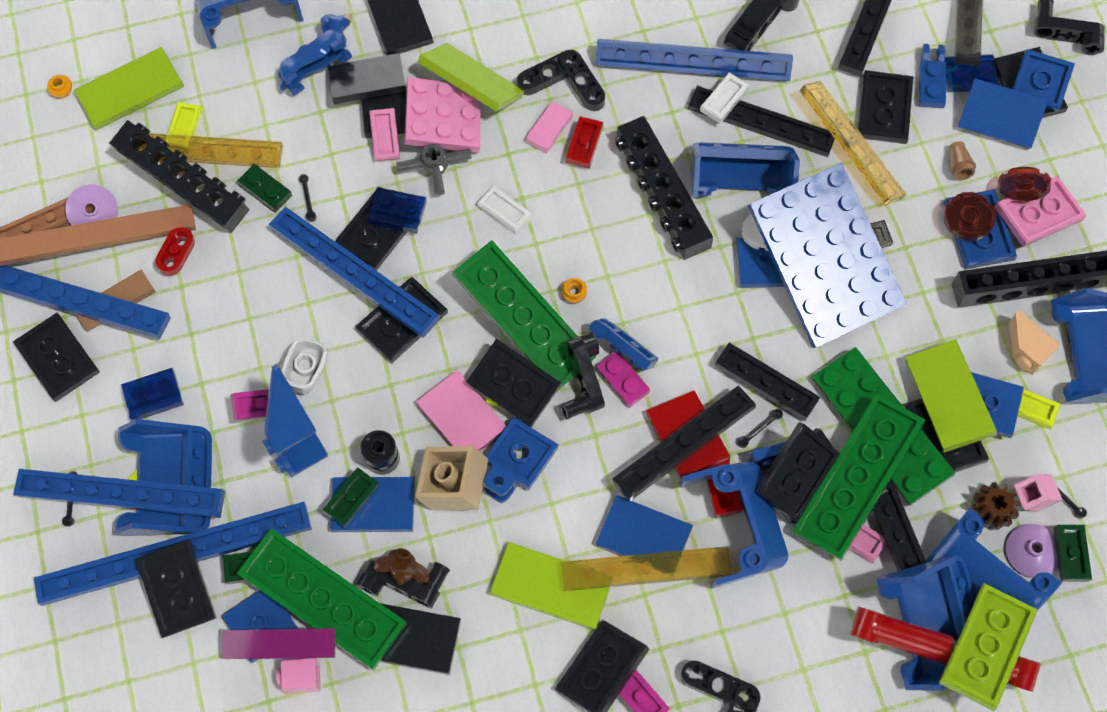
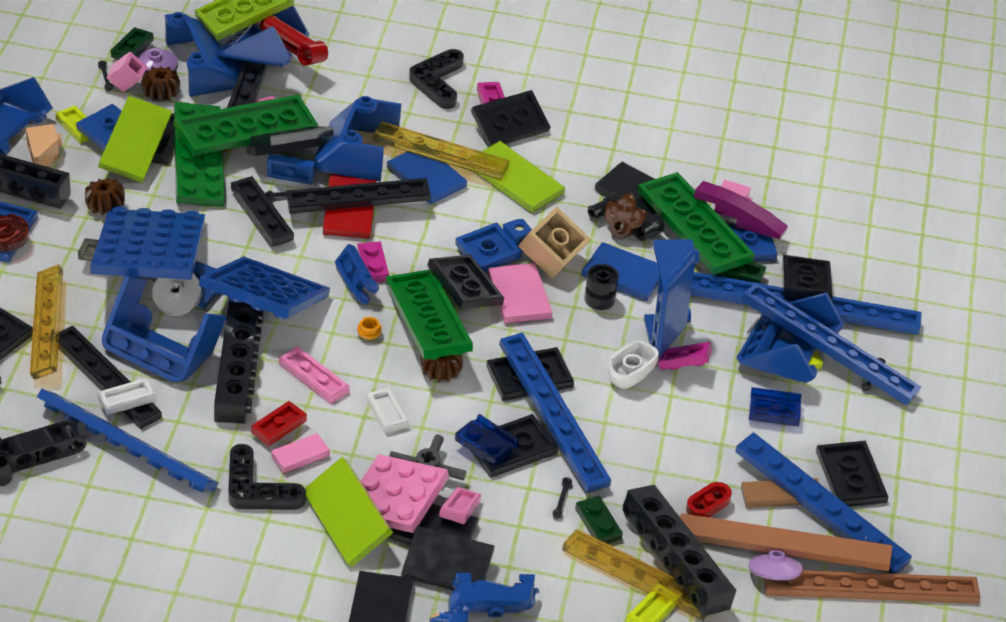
camera: 160 degrees left, 25 degrees down
dark green plate [323,467,380,528] -> none
black beam [560,332,605,420] -> none
none -> reddish brown gear [84,177,125,215]
none -> blue plate [198,256,330,319]
none -> bright pink tile [279,346,350,404]

